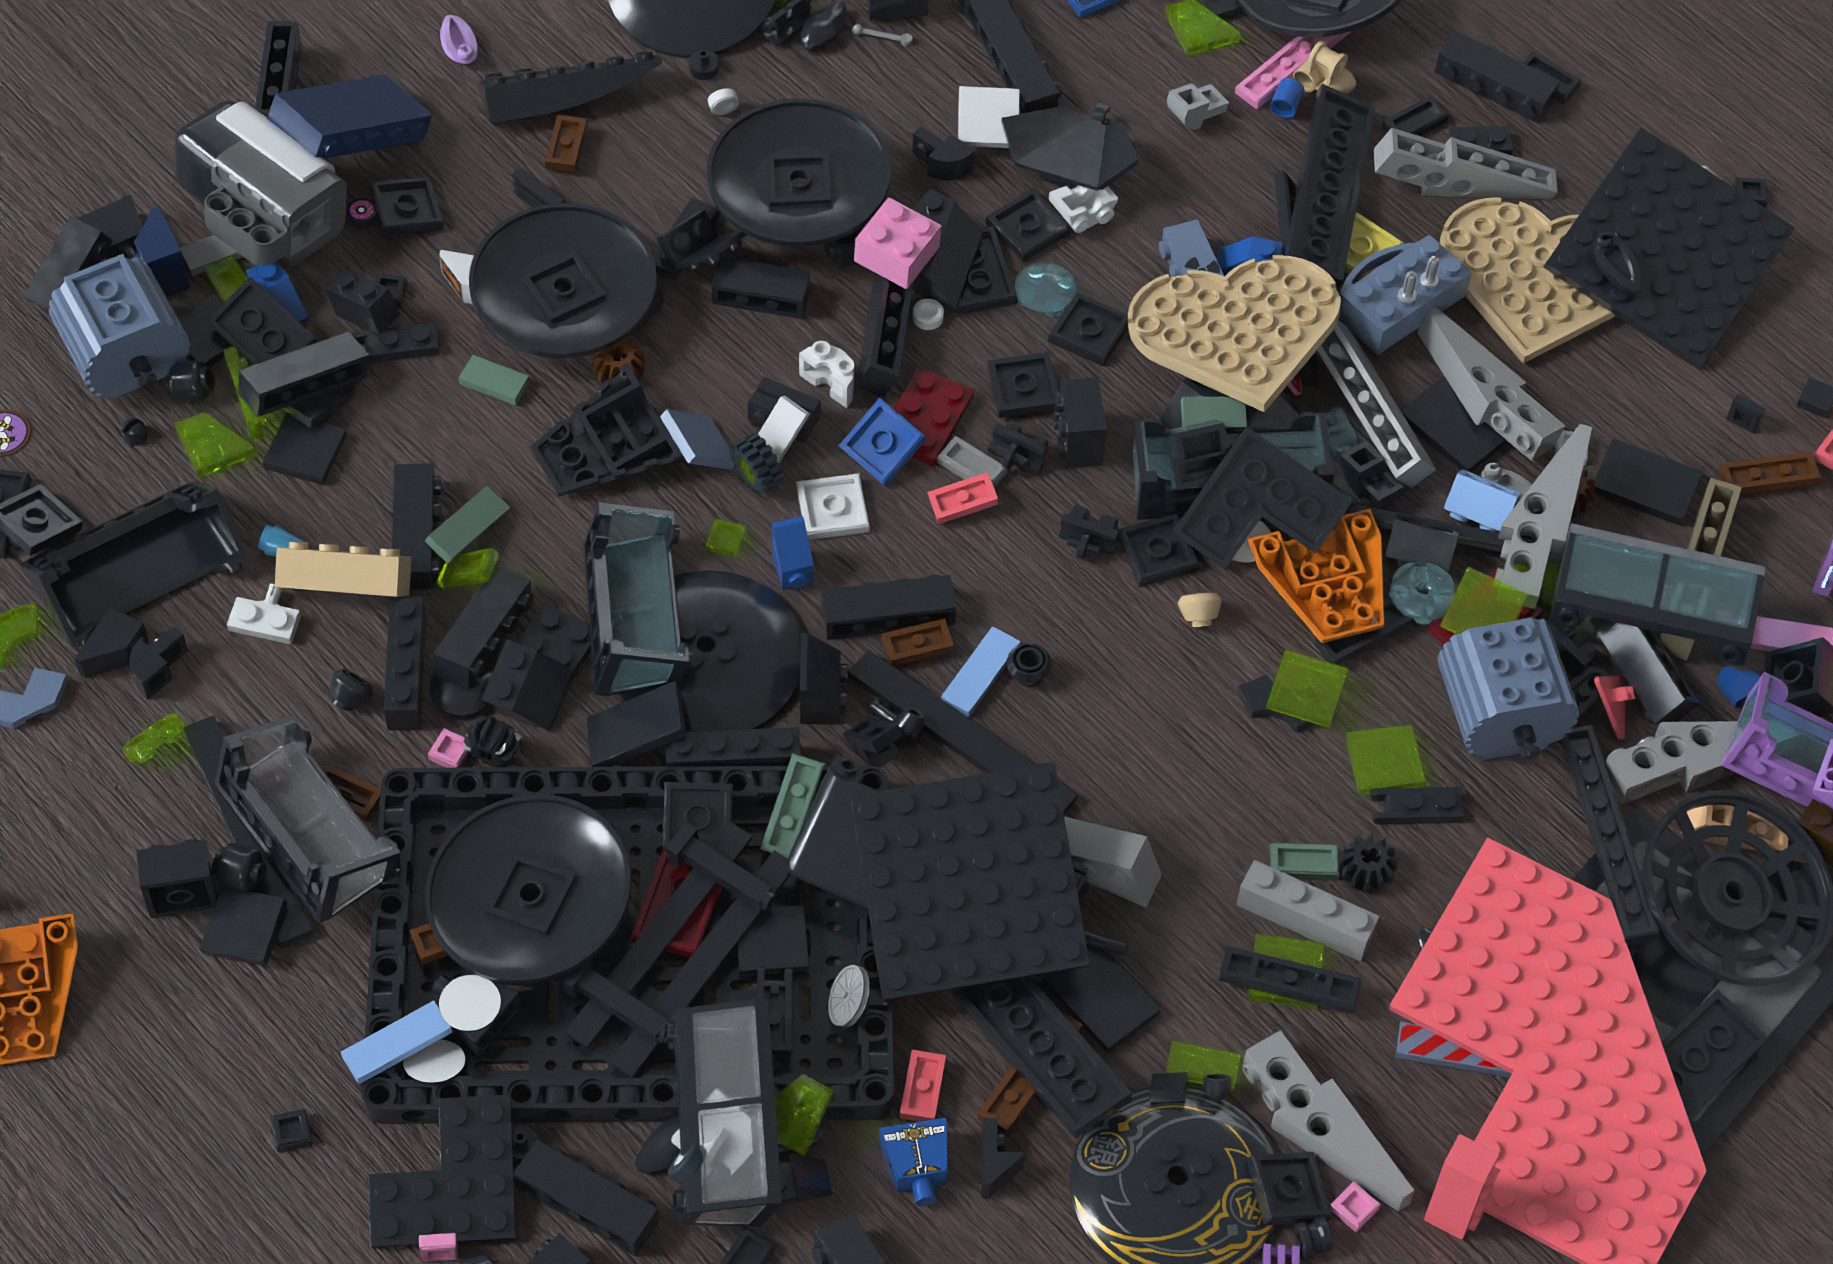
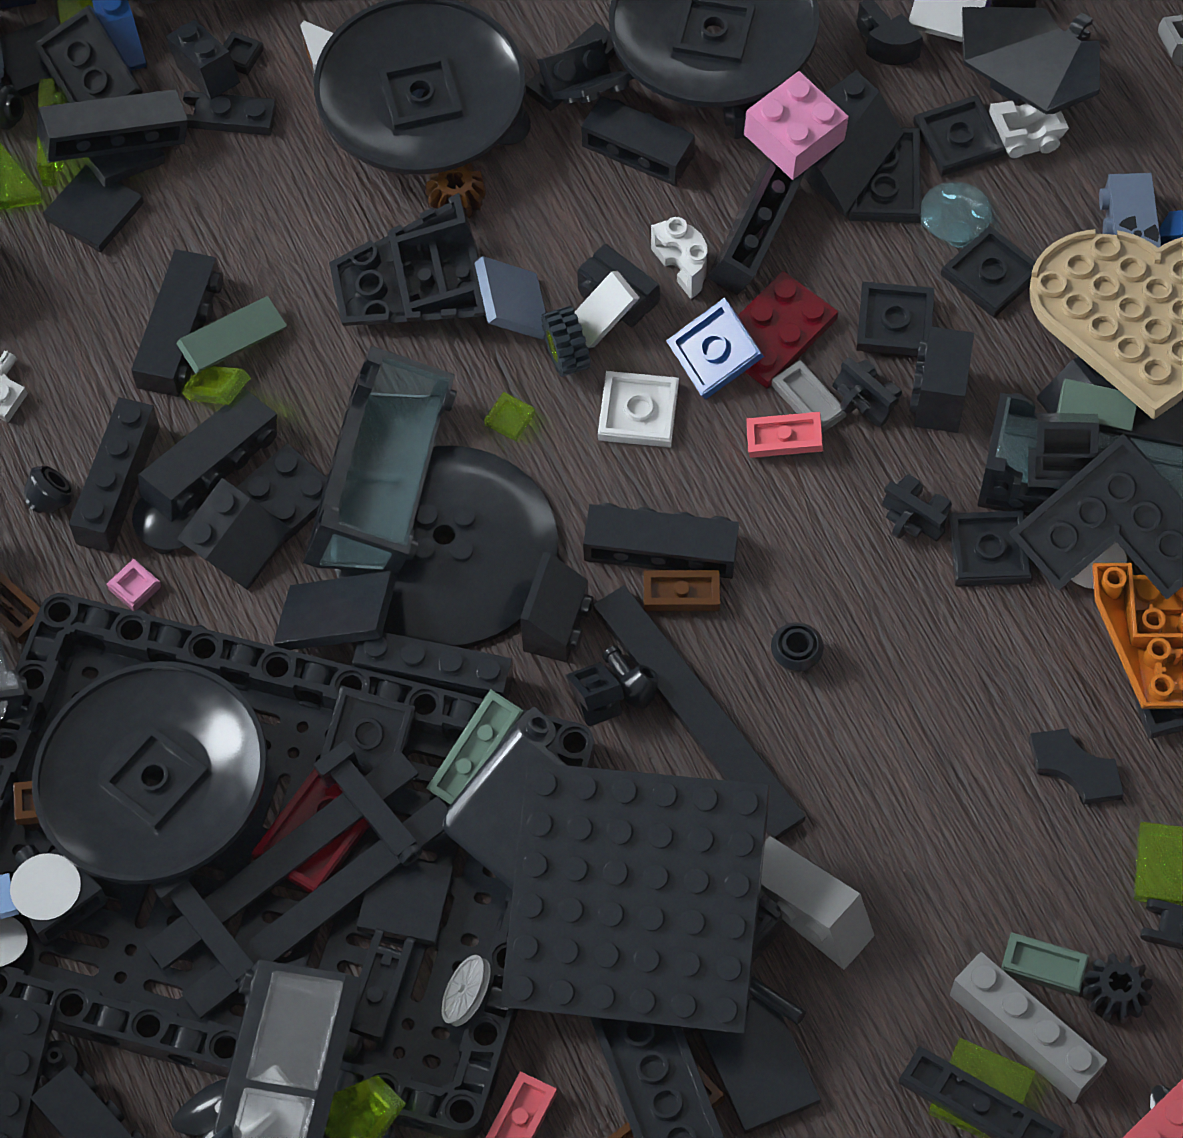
camera: 20 degrees right, 5 degrees up
dark azure cone [258,525,303,557] -> none
tan brick [275,541,411,597] -> none
sand green tile [459,355,530,405] -> none
black gear [463,716,522,767] -> none
blue slope [771,516,814,590] -> none
white tile [913,299,944,330] -> none
light blue tile [941,626,1020,718] -> none
tan cone [1178,592,1222,627] -> none
clear neon green tile [1266,649,1348,728] -> none

